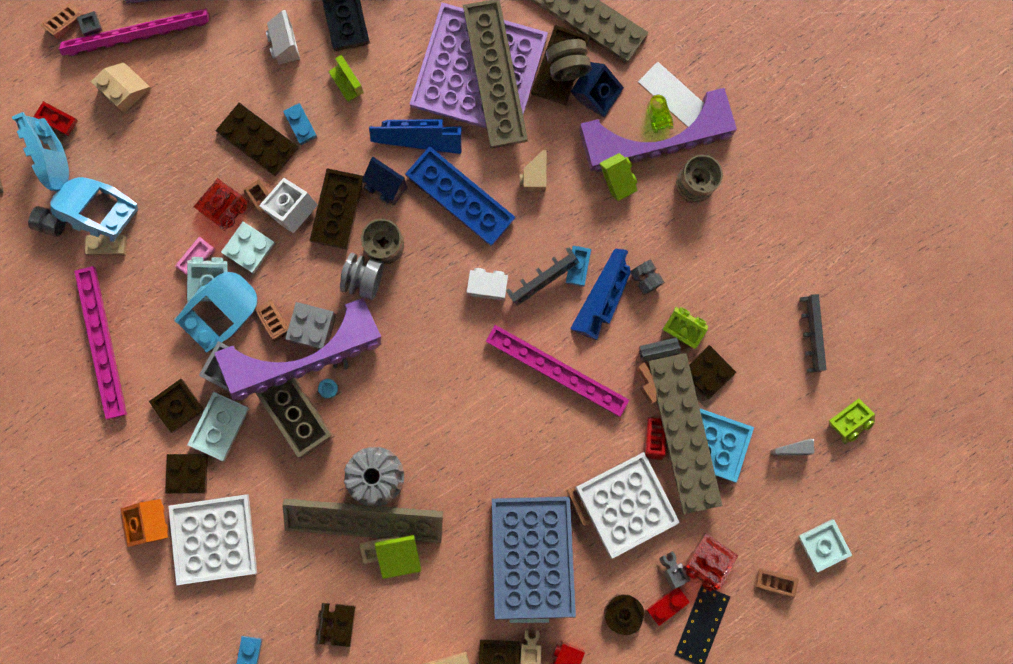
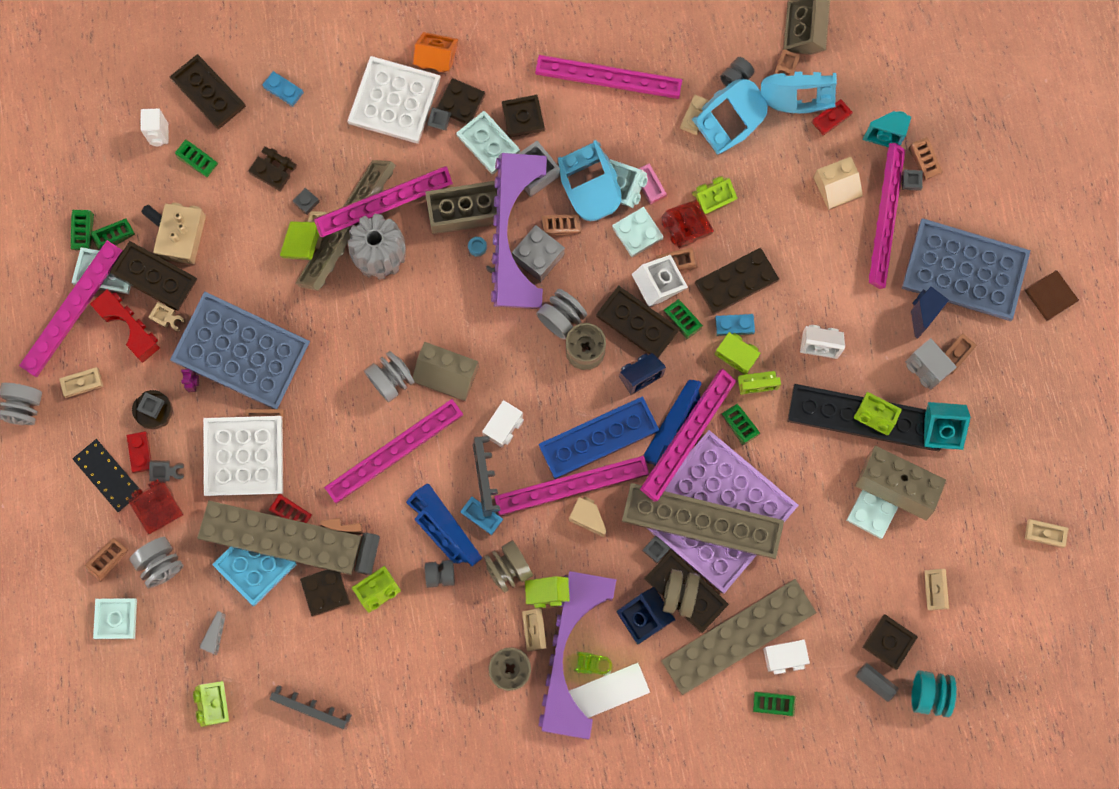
camera: 120 degrees right, 5 degrees down
none -> light grey wheel [129,537,184,588]
none -> dark grey plate [137,392,165,419]
none -> magenta plate [181,369,199,392]
none -> dark grey plate [293,188,320,215]
none -> dark pink plate [314,166,453,237]
none -> light grey wheel [364,351,415,402]
none -> dark tan slope [413,342,479,401]
none -> dark grey plate [427,107,451,131]
none -> dark tan wheel [484,540,533,593]
none -> dark pink plate [494,456,649,516]
none -> tan plate [522,609,546,651]
none -> dark pink plate [640,369,736,501]
none -> dark grey plate [642,535,670,563]
none -> green slope [664,299,703,339]
none -> lime bracket [692,176,738,214]
none -> lime brick [714,332,761,375]
none -> green slope [721,403,760,445]
none -> nougat slope [774,49,800,76]
none -> teal slope [862,111,912,148]

